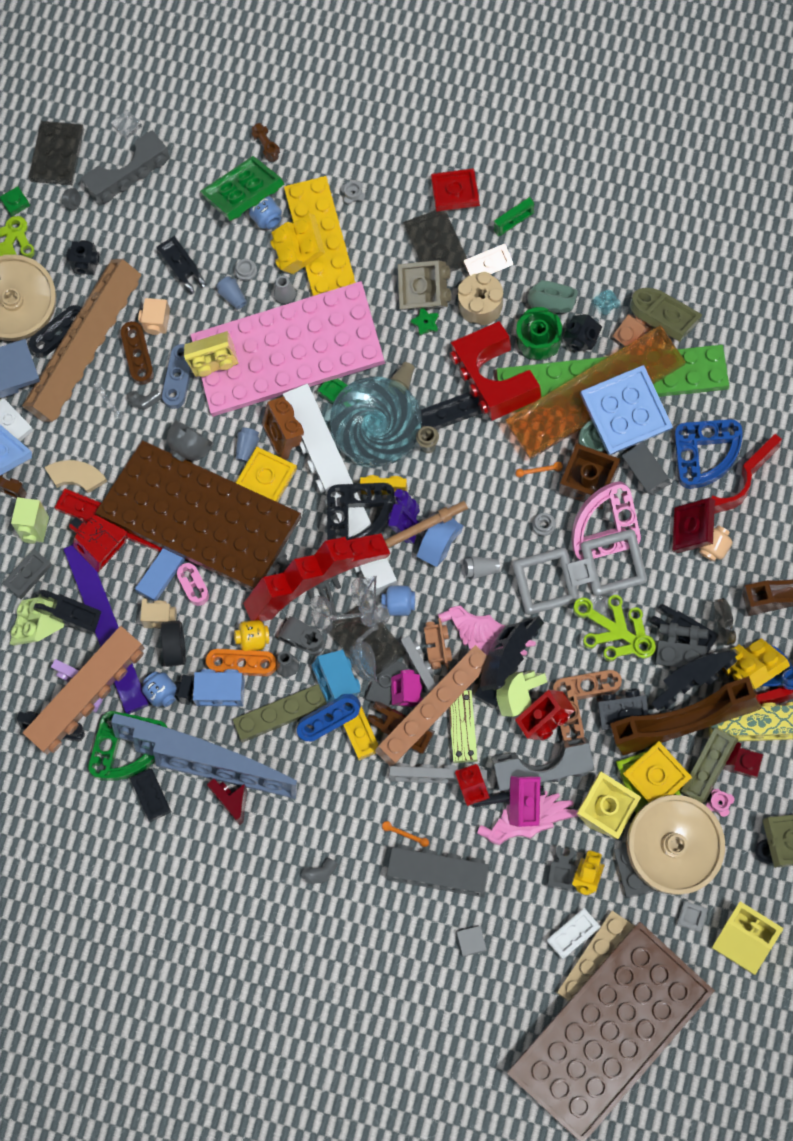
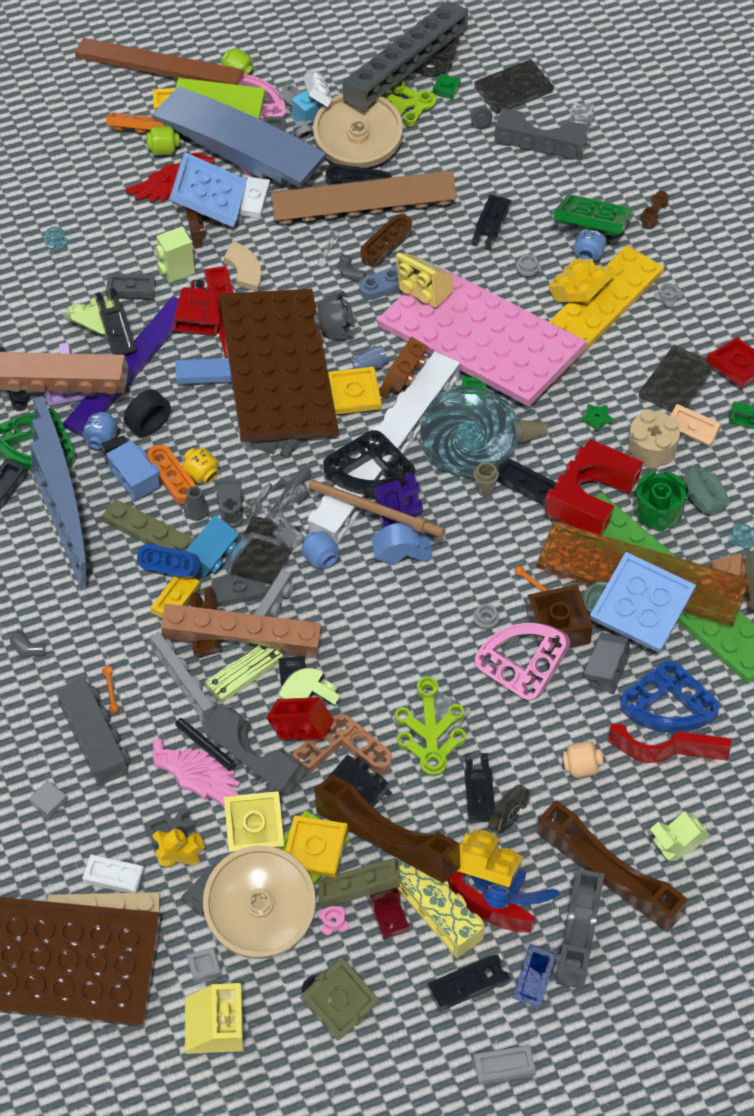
camera: 45 degrees right, 15 degrees down
black brick [66,240,100,275] -> none
light nougat brick [138,298,170,335] -> none
tan brick [140,599,177,628] -> none
bright pink beam [177,563,209,606] -> none
dark red slope [207,778,247,825] -> none
sand blue cone [216,276,247,310] -> none
red arch [243,533,391,622] -> none
light grey cone [274,276,296,304] -> none
yellow plate [360,475,408,495] -> none
dark pink brick [391,670,424,707] -> none
dark tan plate [398,260,451,310] -> none
nougat hinge [424,618,452,670] -> none
bright pink animal [438,606,536,656] -> none
red bracket [455,764,490,806] -> none
light grey cone [464,556,500,579] -> none
black slope [480,616,544,691] -> none
dark pink slope [509,776,541,827] -> none
light grey bar [513,529,647,615] -> none
black brick [563,314,602,352] -> none
black slope [651,649,739,710] -> none
dark grey plate [656,623,709,667] -> none
dark red plate [672,497,715,553] -> none

